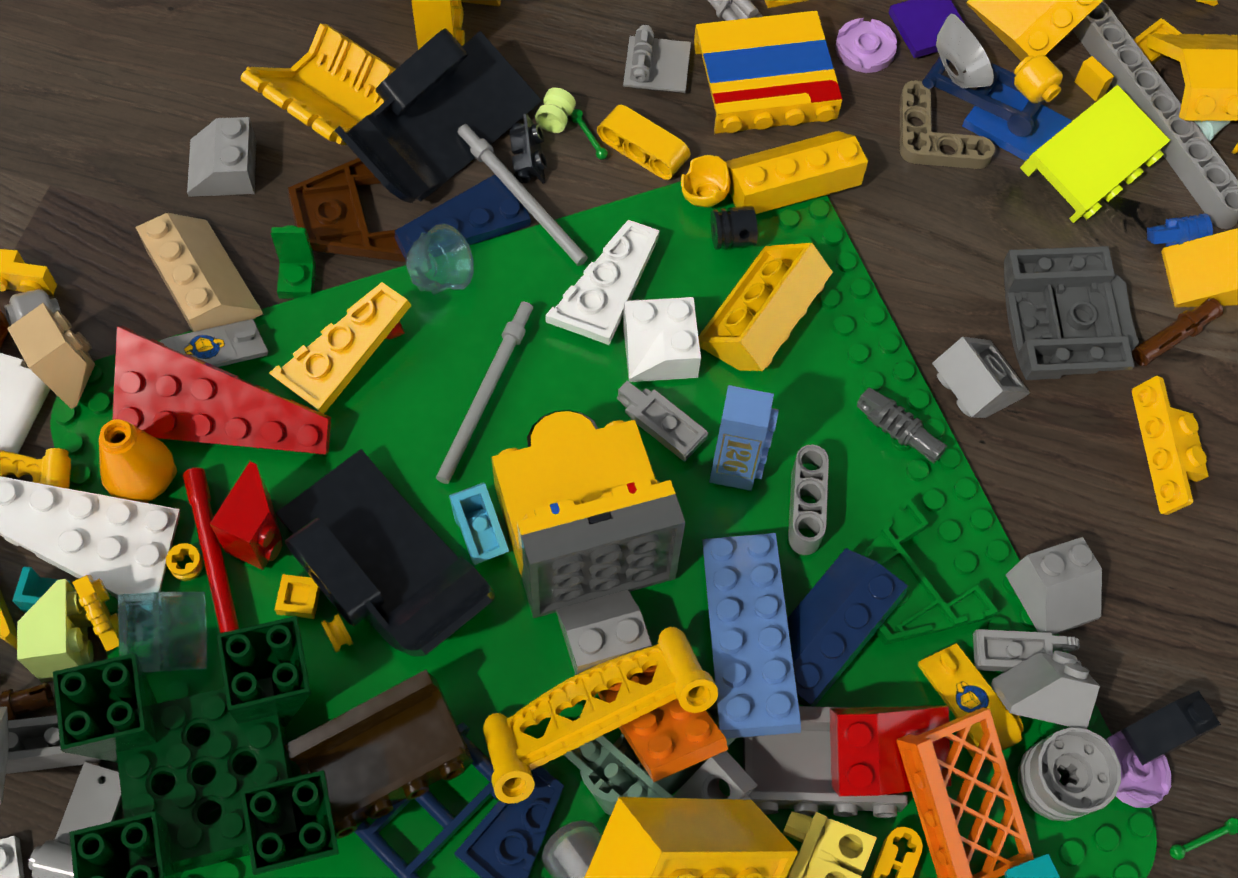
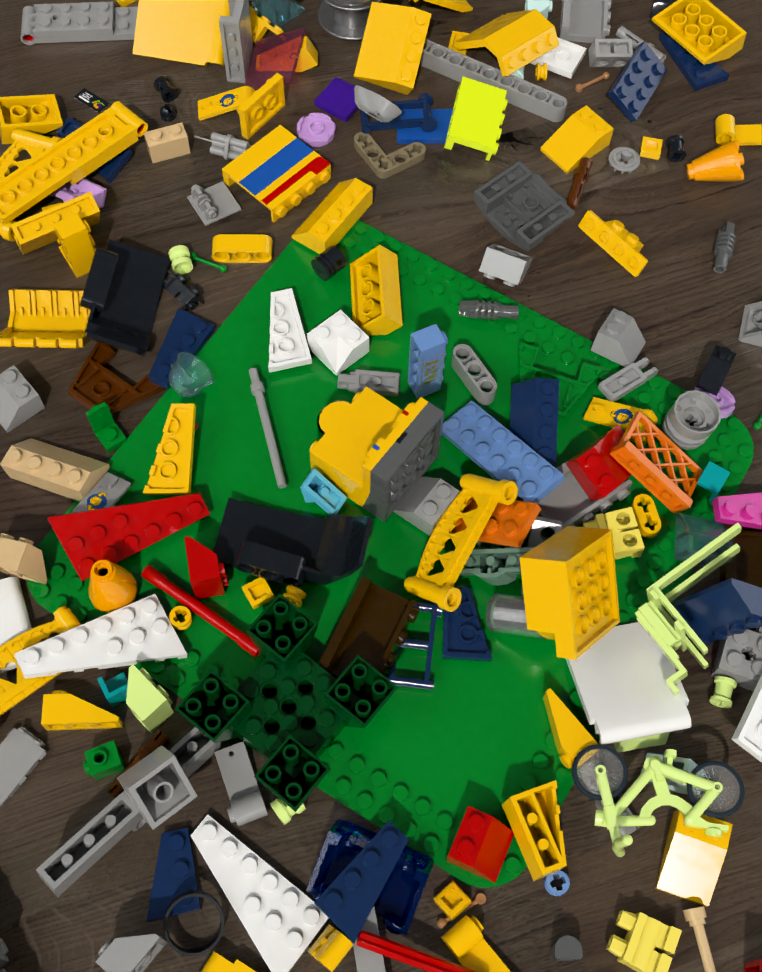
camera: 35 degrees left, 0 degrees up
yellow hinge [72,575,127,652] -> none
clear light blue slope [118,592,208,673] -> none
light grey bar [458,124,588,266] -> none
yellow hair [681,155,731,208] -> none
light grey slope [991,651,1100,729] -> none
yellow head [1014,55,1063,103] -> none
yellow tile [1074,56,1114,102] -> none
blue hinge [1147,213,1213,247] -> none

